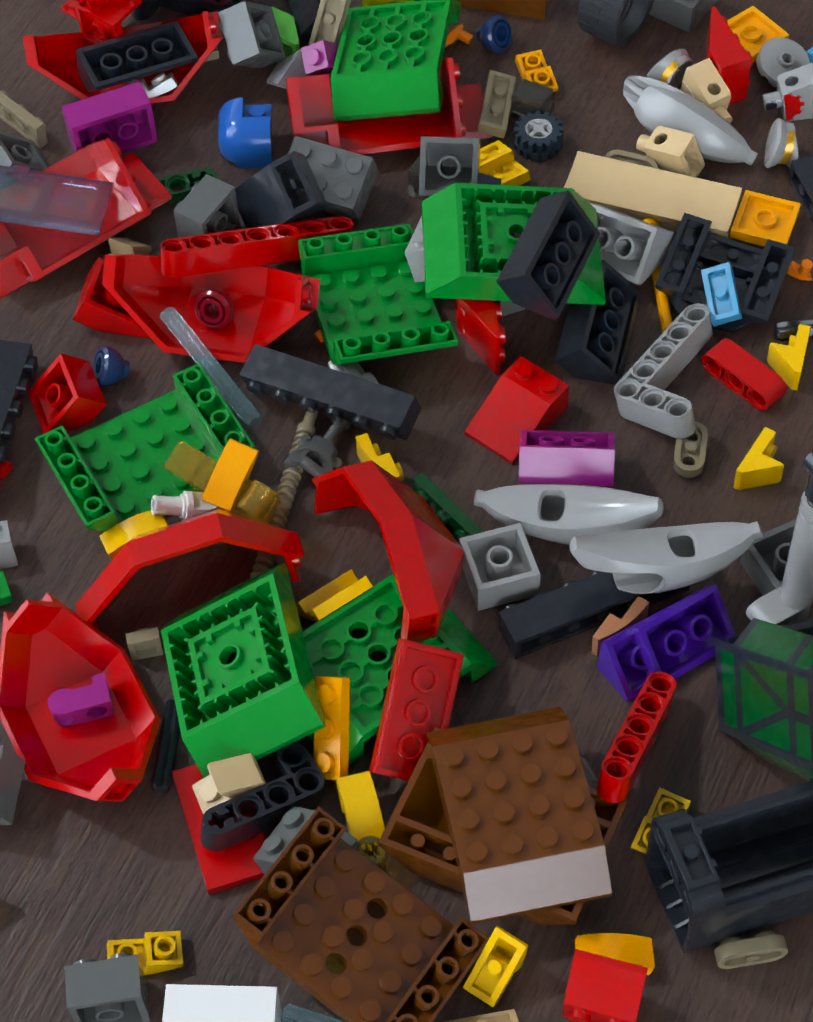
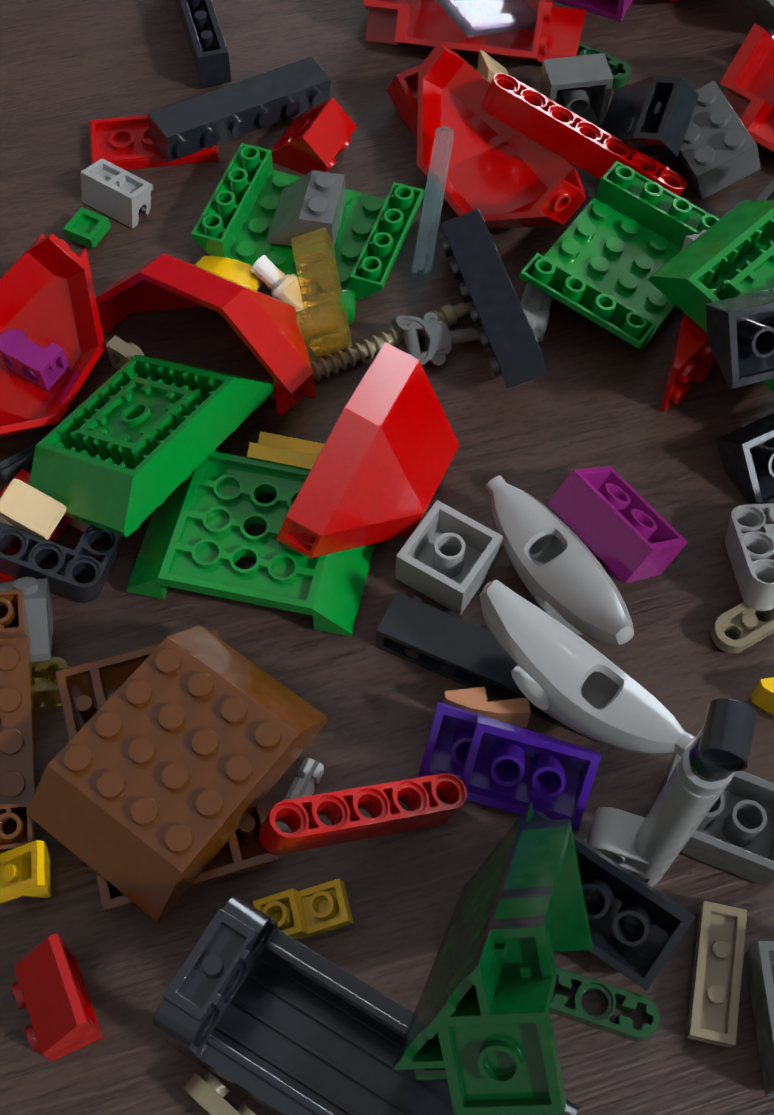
camera: 45 degrees right, 5 degrees up
dark blue brick [93,345,130,387] -> none
dark red brick [194,289,234,330] -> none
light orange slope [202,439,259,511] -> none
blue brick [217,97,274,168] -> none
light orange plate [313,676,350,780] -> none
yellow slope [335,771,385,848] -> none
yellow slope [356,433,404,481] -> none
red tile [369,639,464,781] -> none
dark green plate [413,473,484,544] -> none
red slope [465,356,569,465] -> none
light orange slope [575,933,655,975] -> none
none -> dark grey slope [267,170,346,252]

